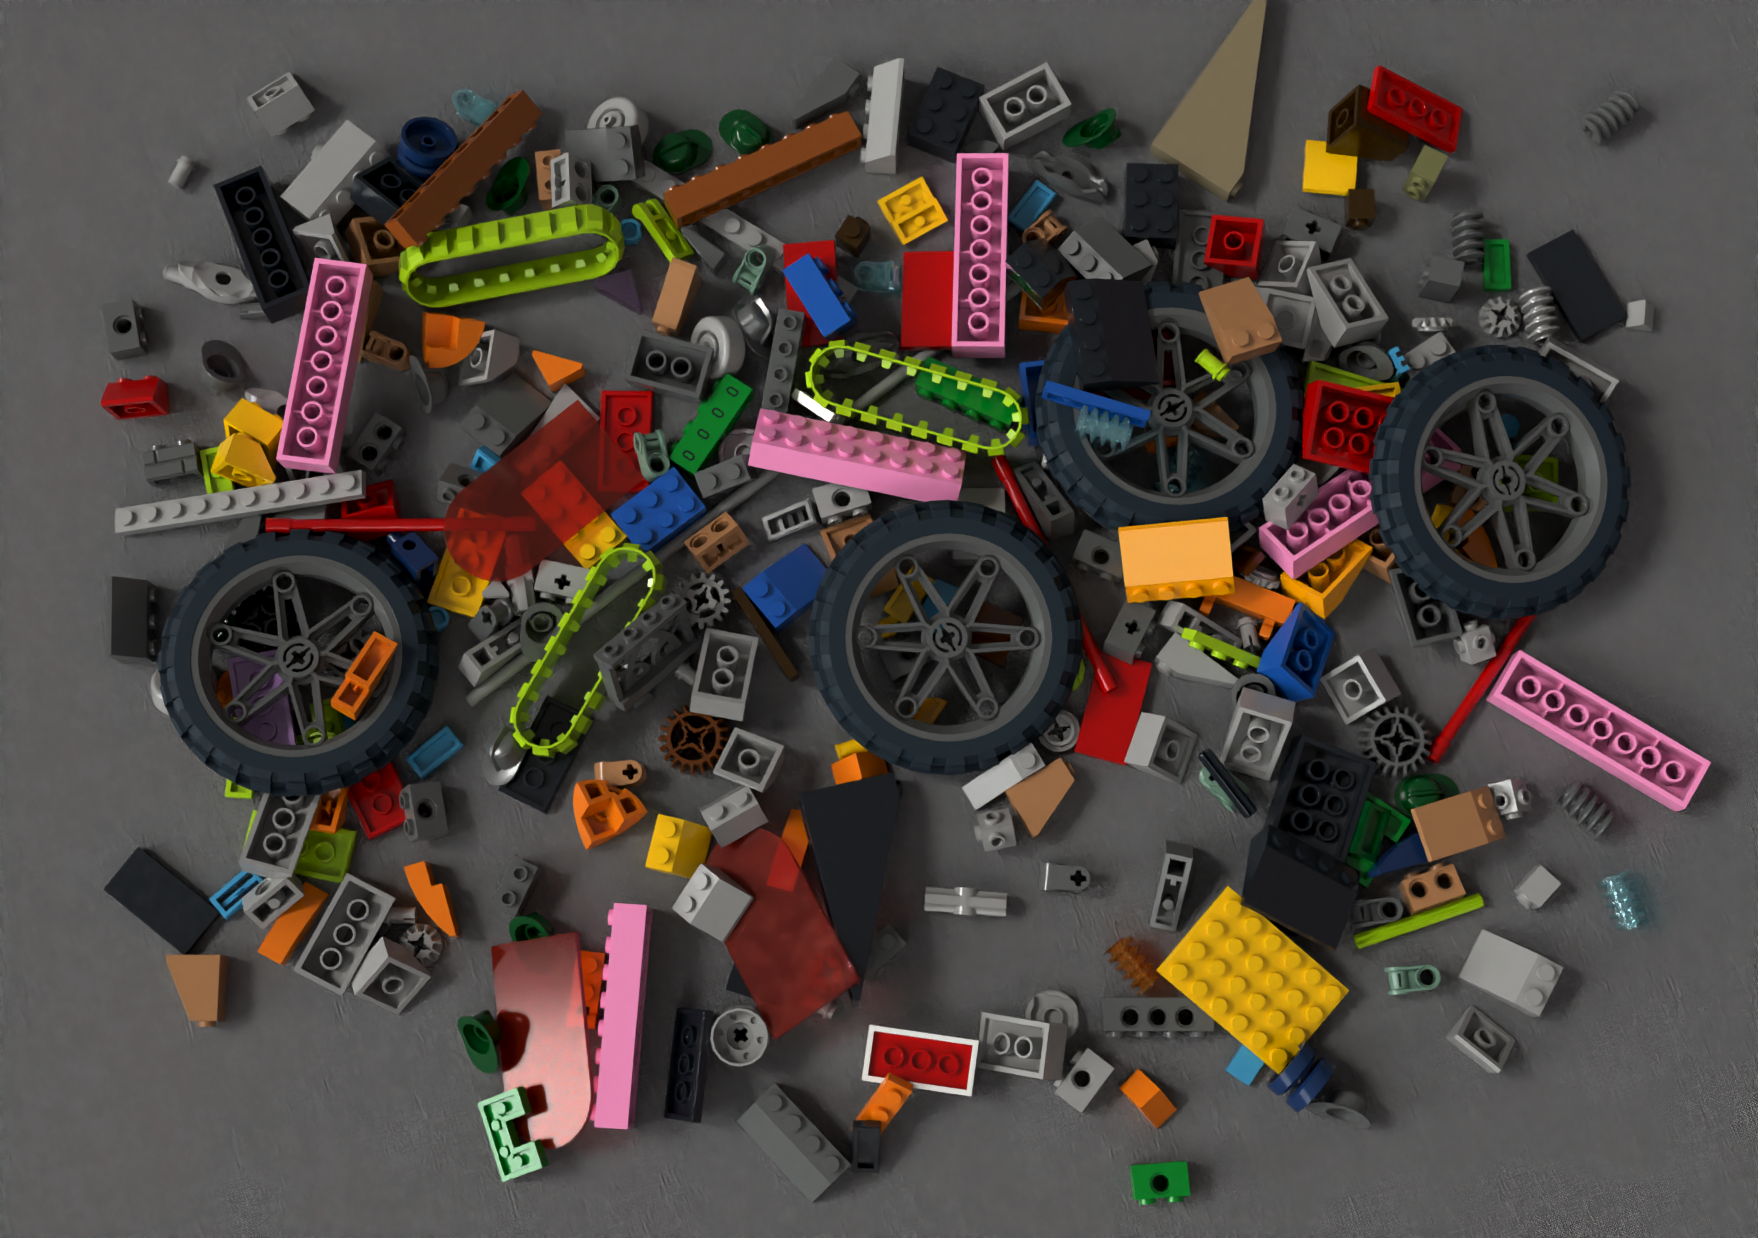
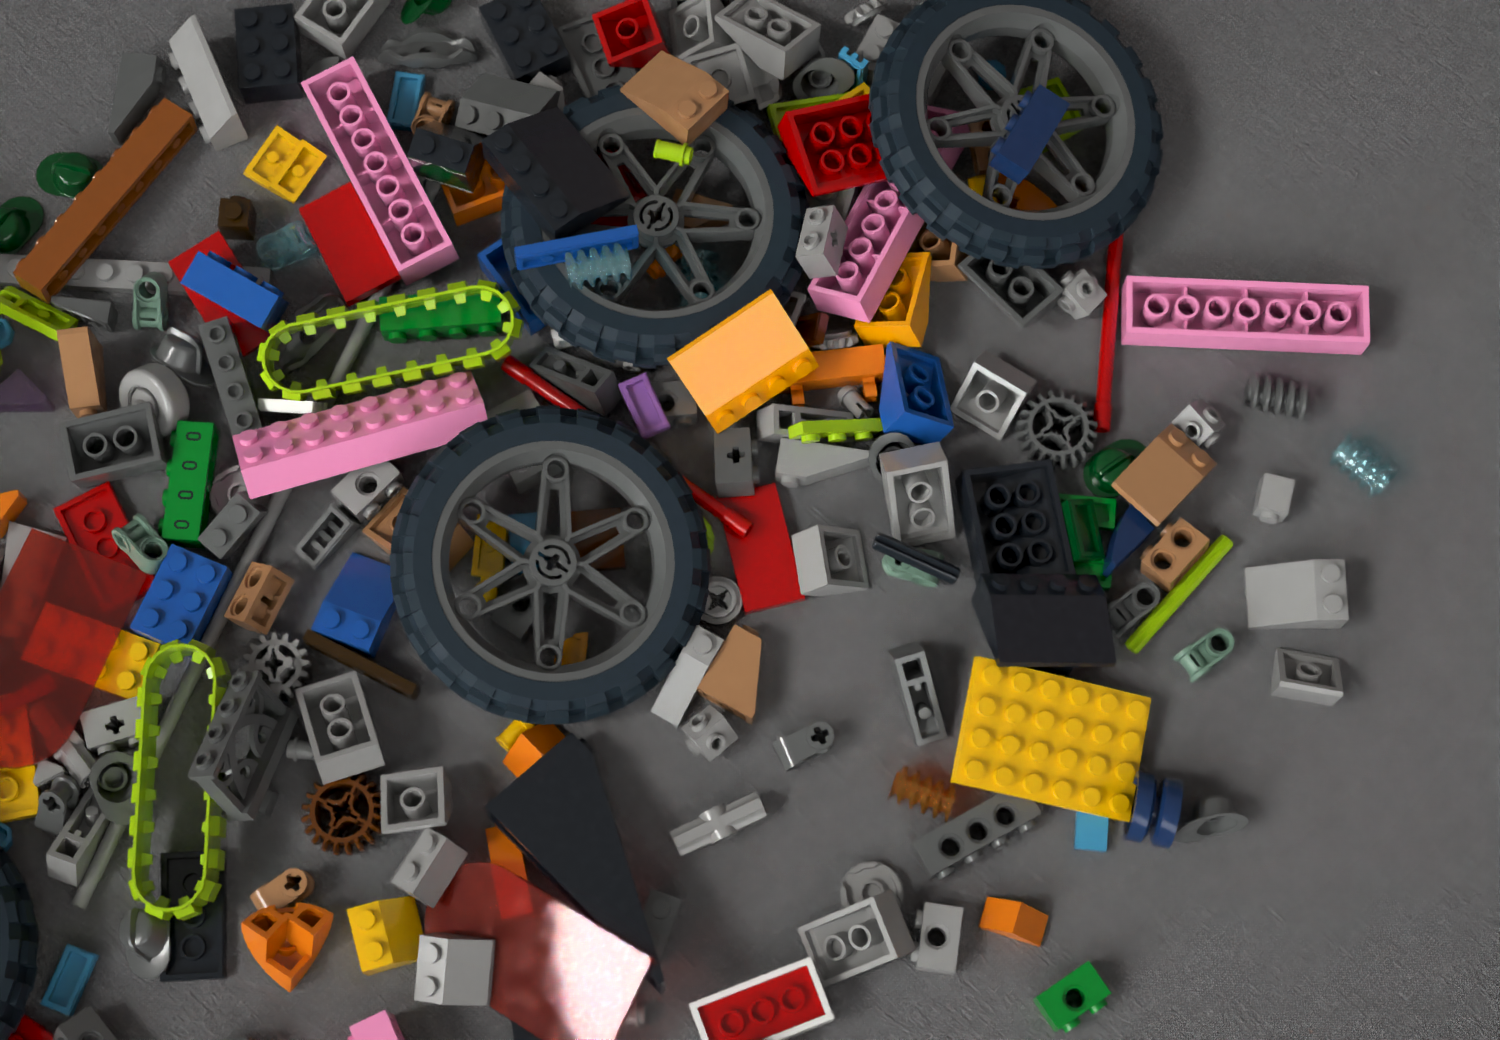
camera: 35 degrees left, 5 degrees down
none -> medium lavender tile [618,372,670,439]
none -> dark blue brick [988,84,1070,185]

